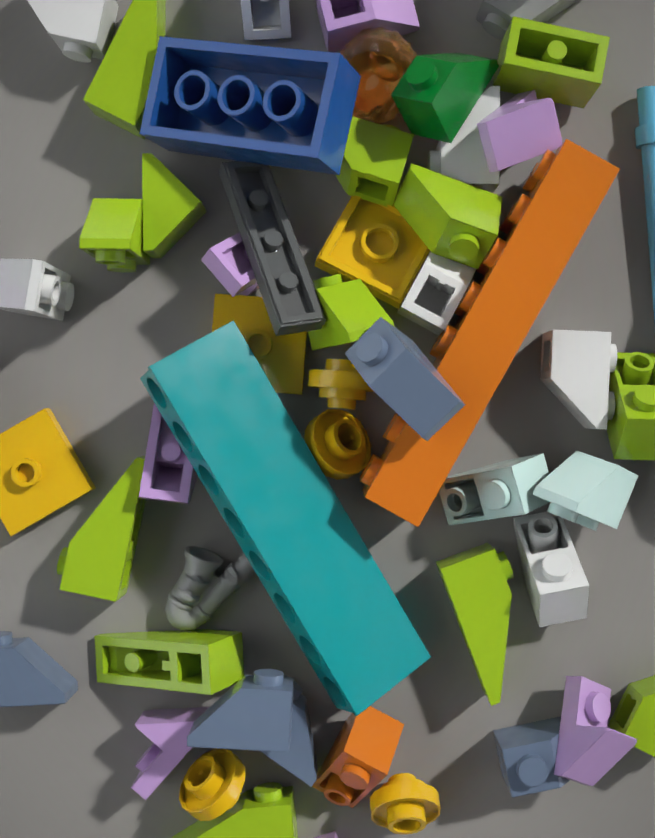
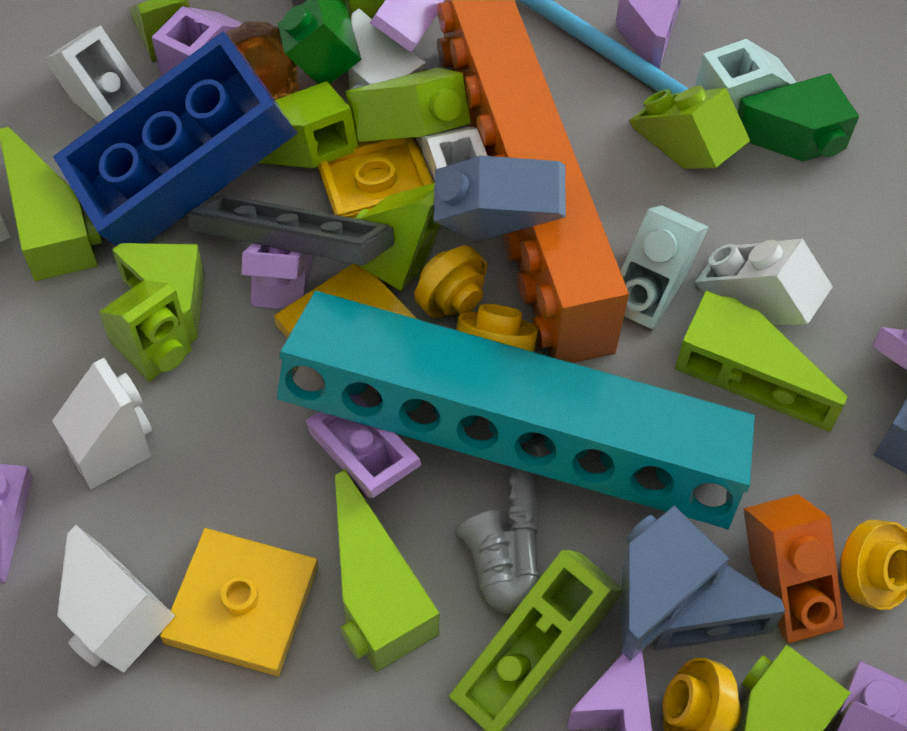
camera: 45 degrees left, 30 degrees down
light aqua slope [533,451,638,531] -> none
white slope [540,329,617,430] -> none

